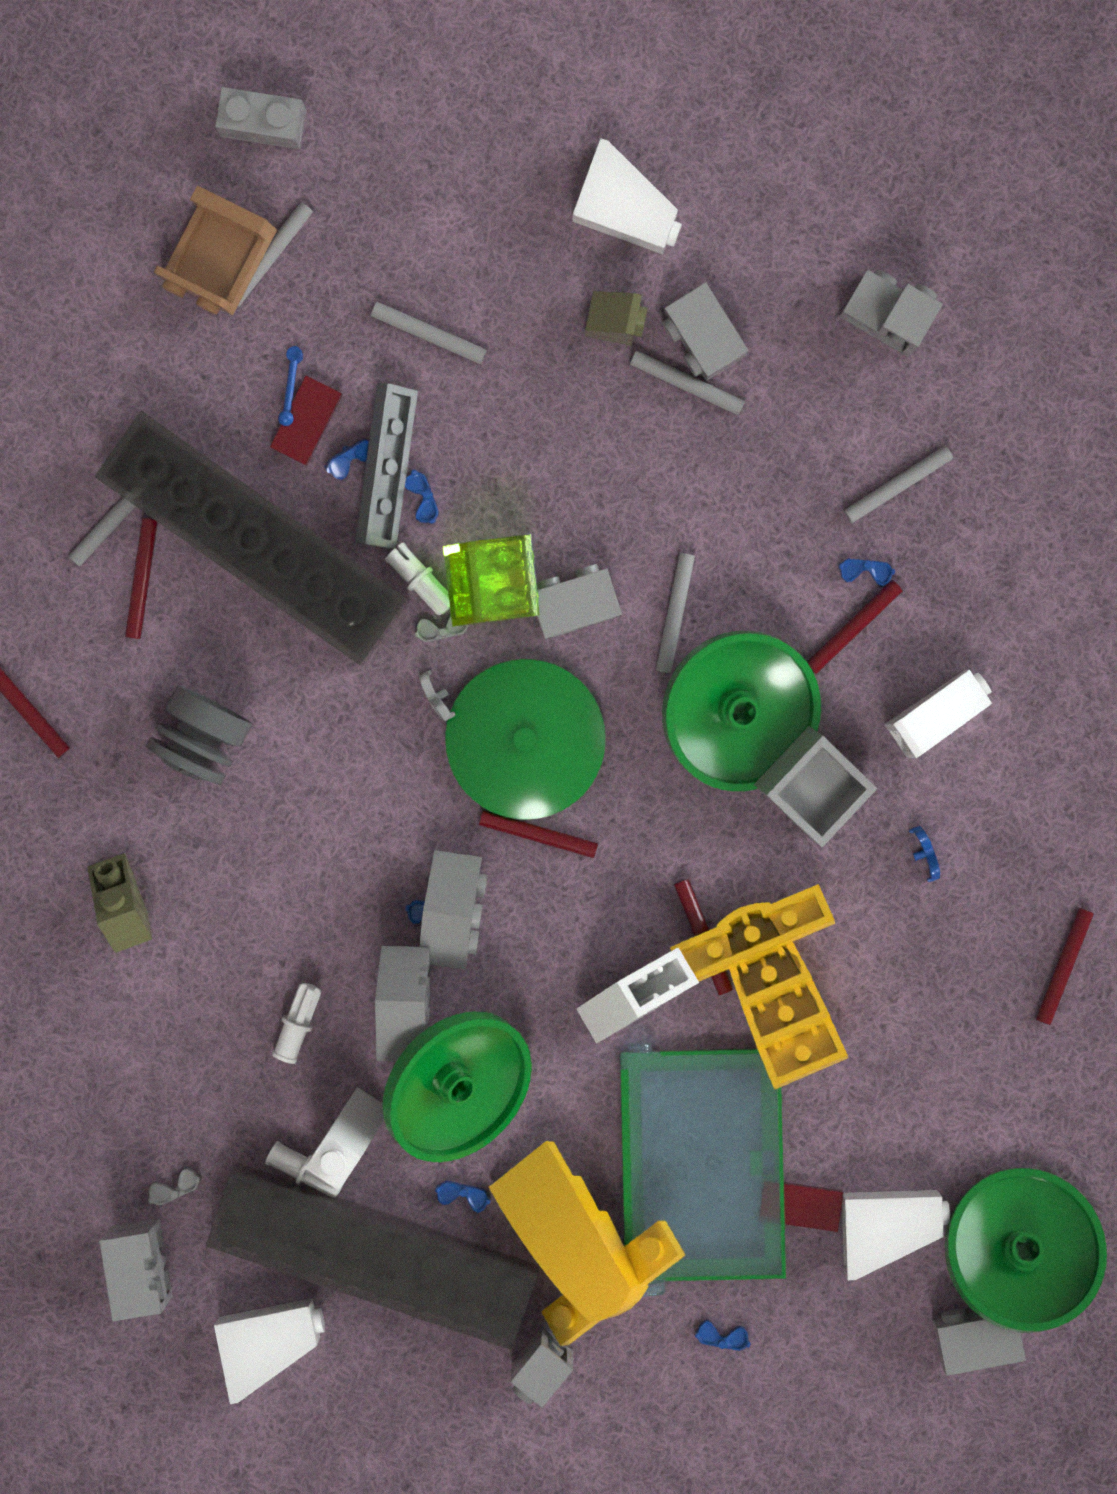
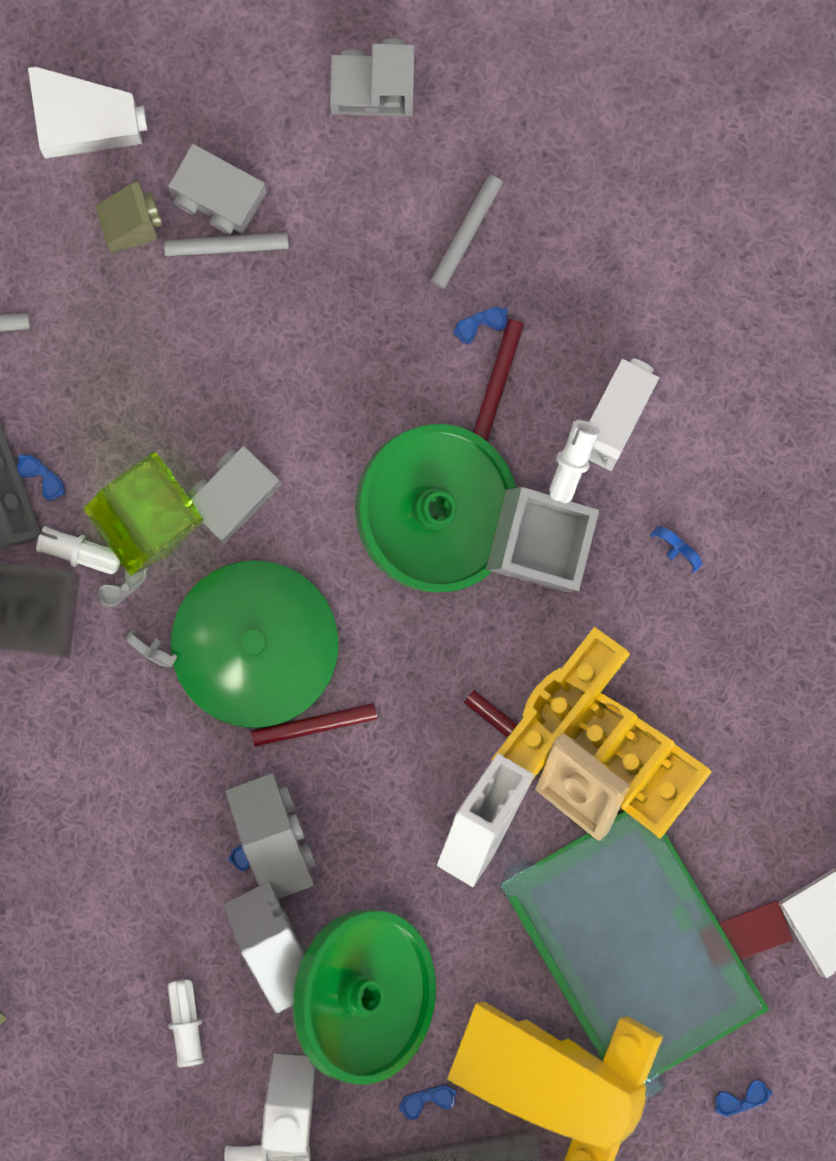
camera: 30 degrees left, 5 degrees down
light grey bar [656,553,695,674] -> none
none -> tan tile [535,733,630,841]
none -> white axle [550,420,599,503]

